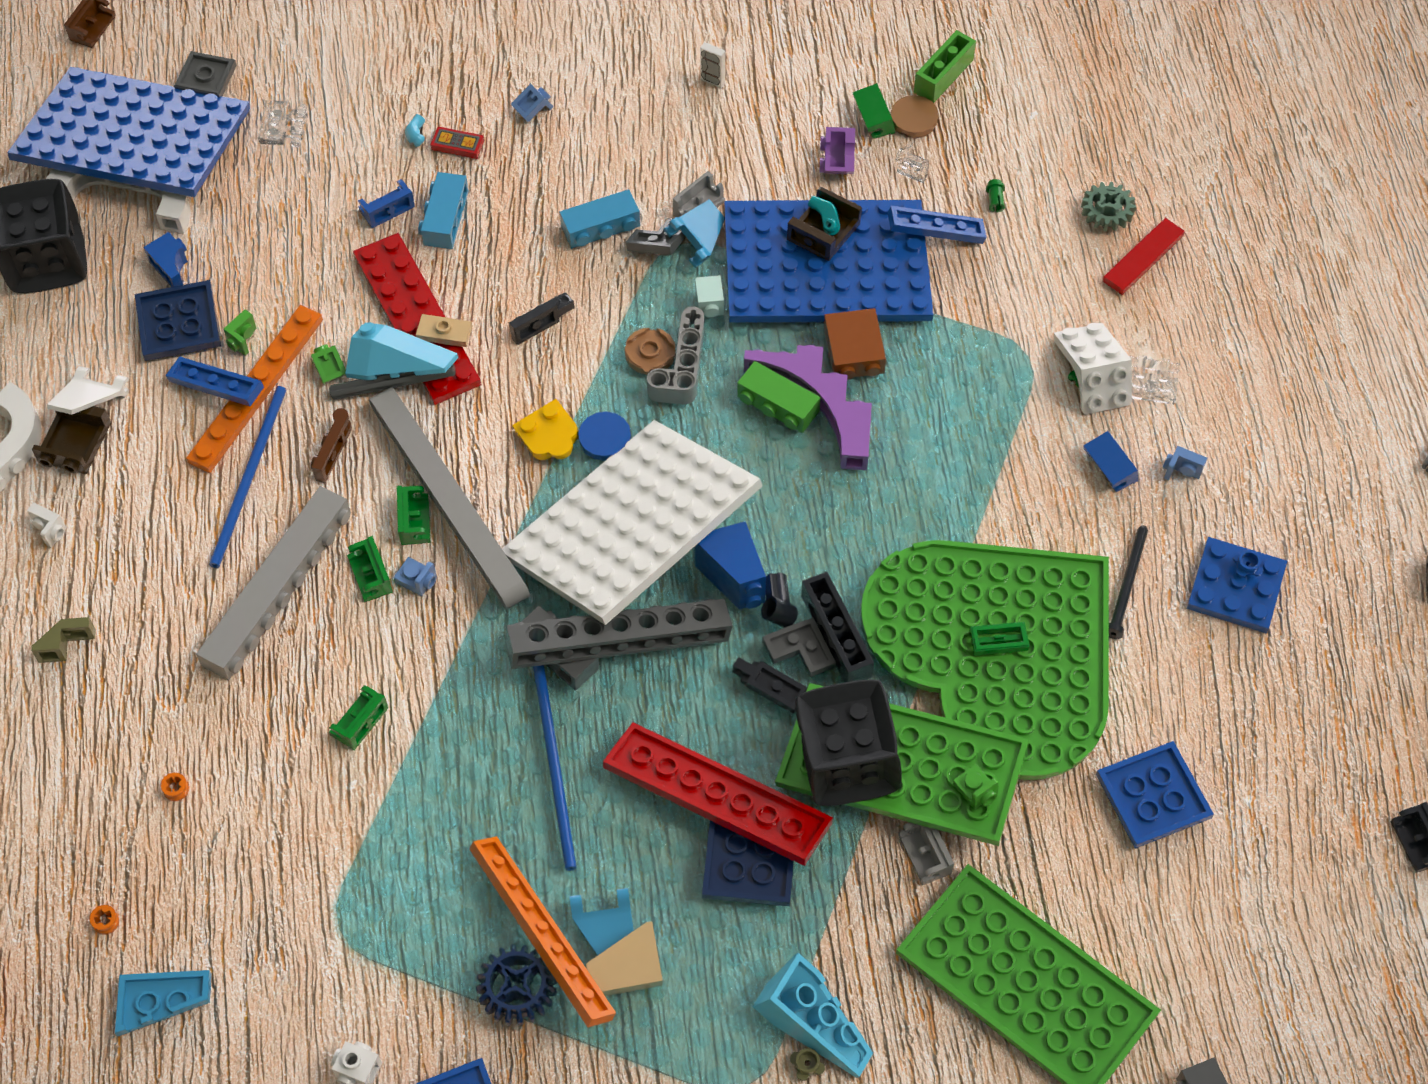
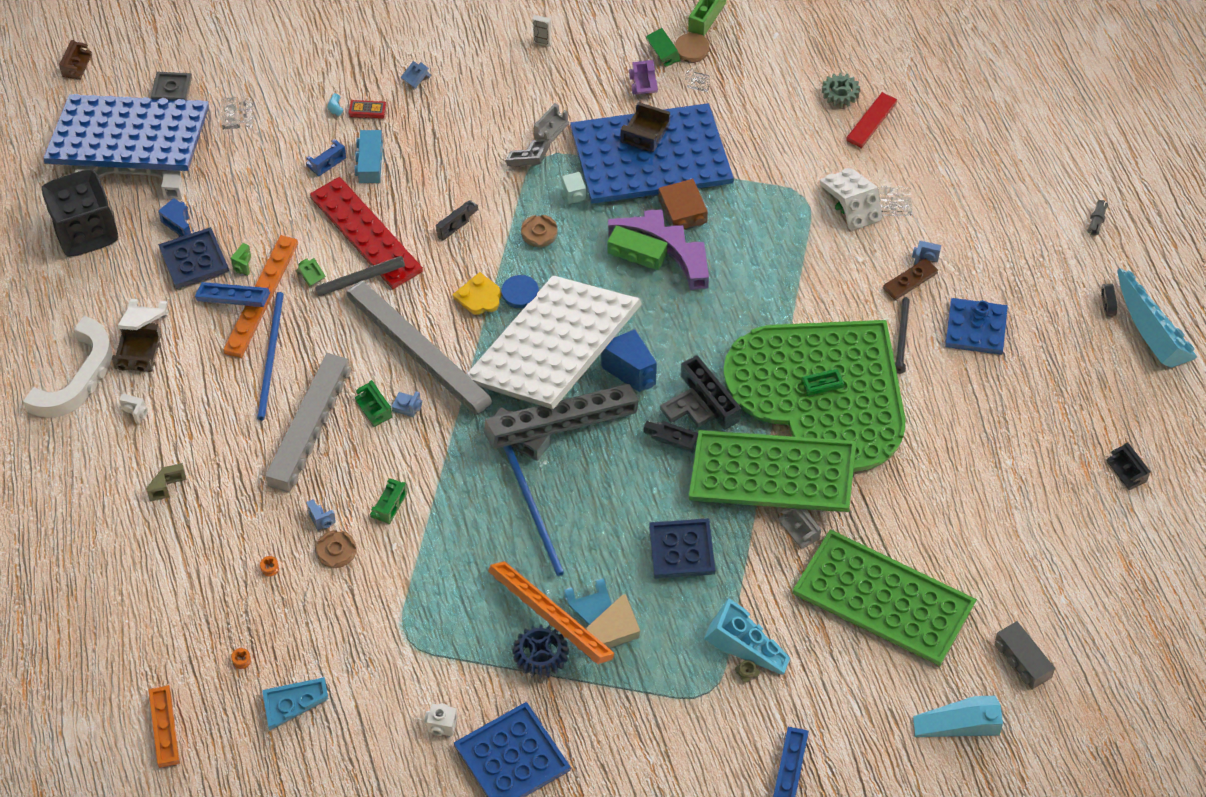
camera: 10 degrees left, 5 degrees down
reddish brown plate [311,408,352,483] -> none
medium azure wedge [345,322,458,380] -> none
green hinge [397,485,431,545] -> none
tan plate [416,314,473,347] -> none
dark azure brick [559,189,640,249] -> none
red plate [603,722,833,866] -> none
light grey beam [647,307,705,404] -> none
flag [663,199,725,268] -> none
black piece [761,572,798,628] -> none
black piece [795,679,902,806] -> none
teal arm [808,195,840,236] -> none
blue plate [888,206,987,244] -> none
bright green bracket [953,764,998,810] -> none
green pin [985,179,1005,212] -> none
blue hinge [1083,431,1138,492] -> none
blue plate [1096,741,1214,849] -> none
none -> medium blue bracket [306,499,336,530]
none -> medium nougat tile [316,530,356,568]
none -> reddish brown plate [883,258,938,301]

